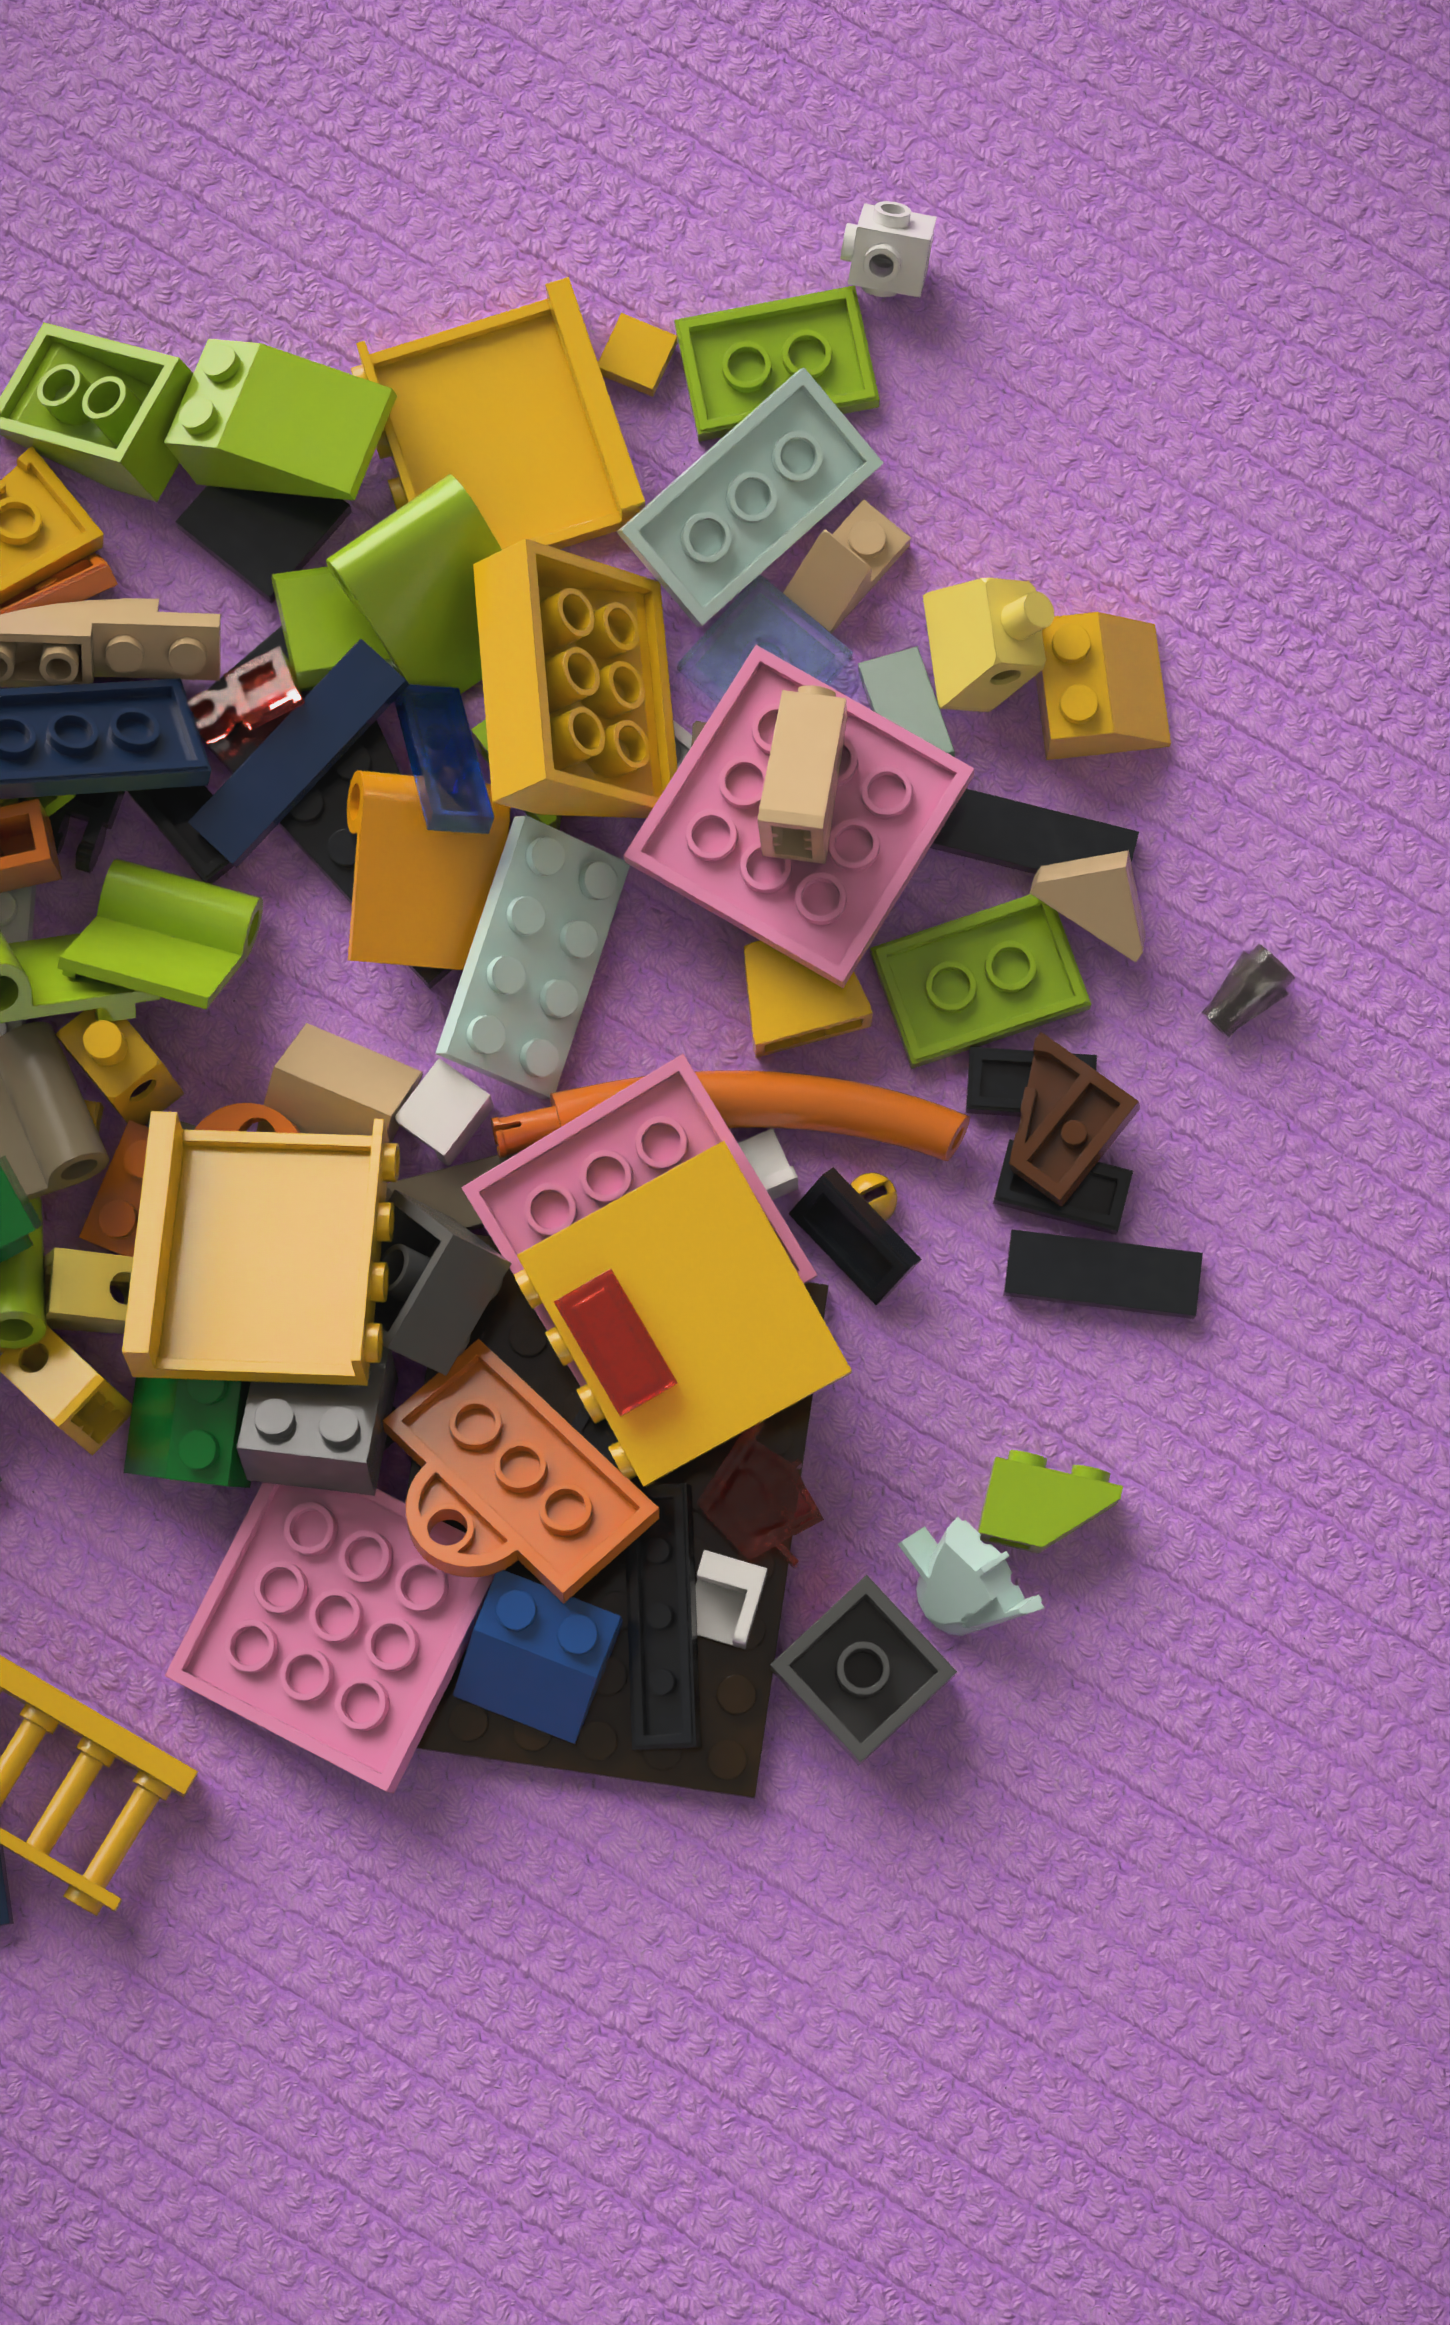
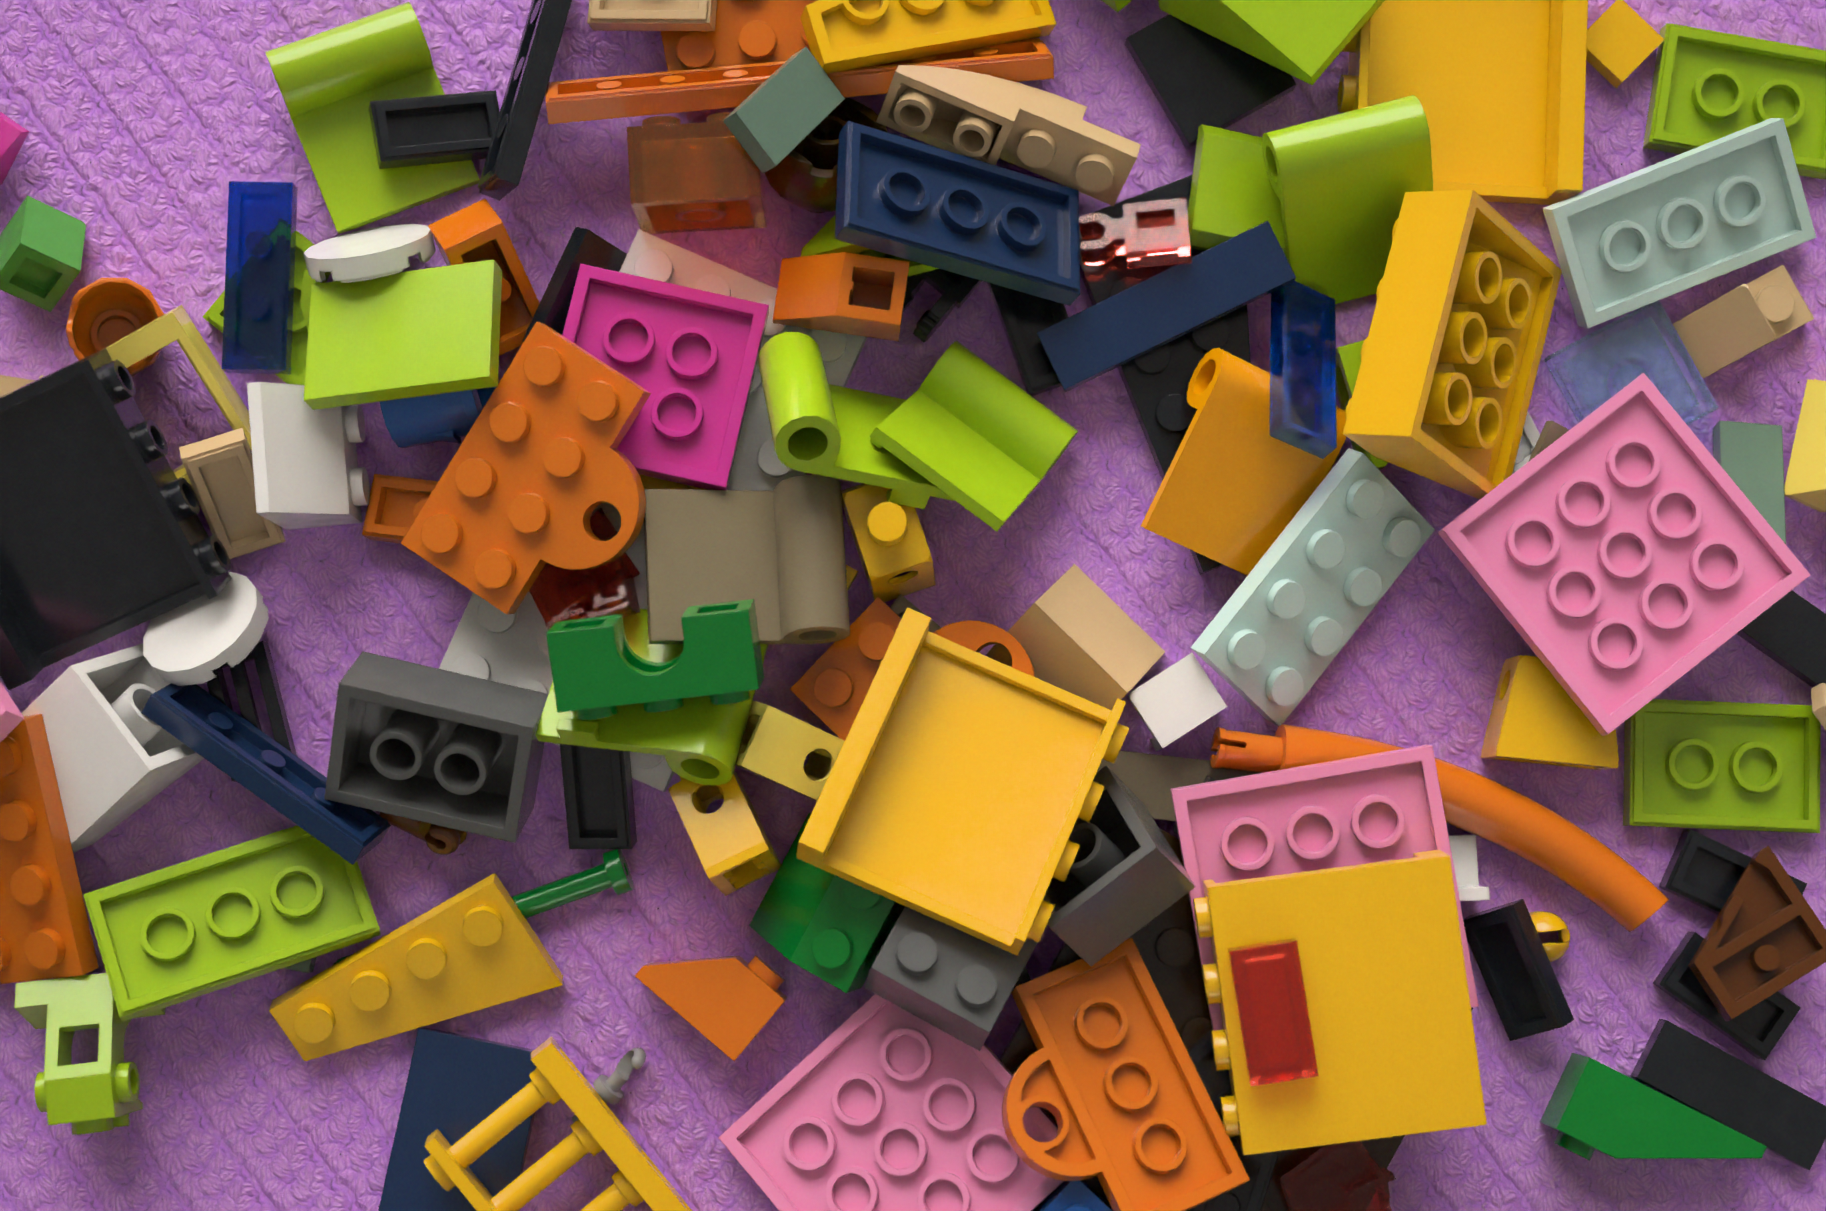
camera: 10 degrees right, 5 degrees up
tan slope [758,685,847,864] -> none
none -> light grey hand [572,1048,646,1122]
none -> orange slope [635,955,787,1061]
none -> green slope [1540,1053,1767,1161]

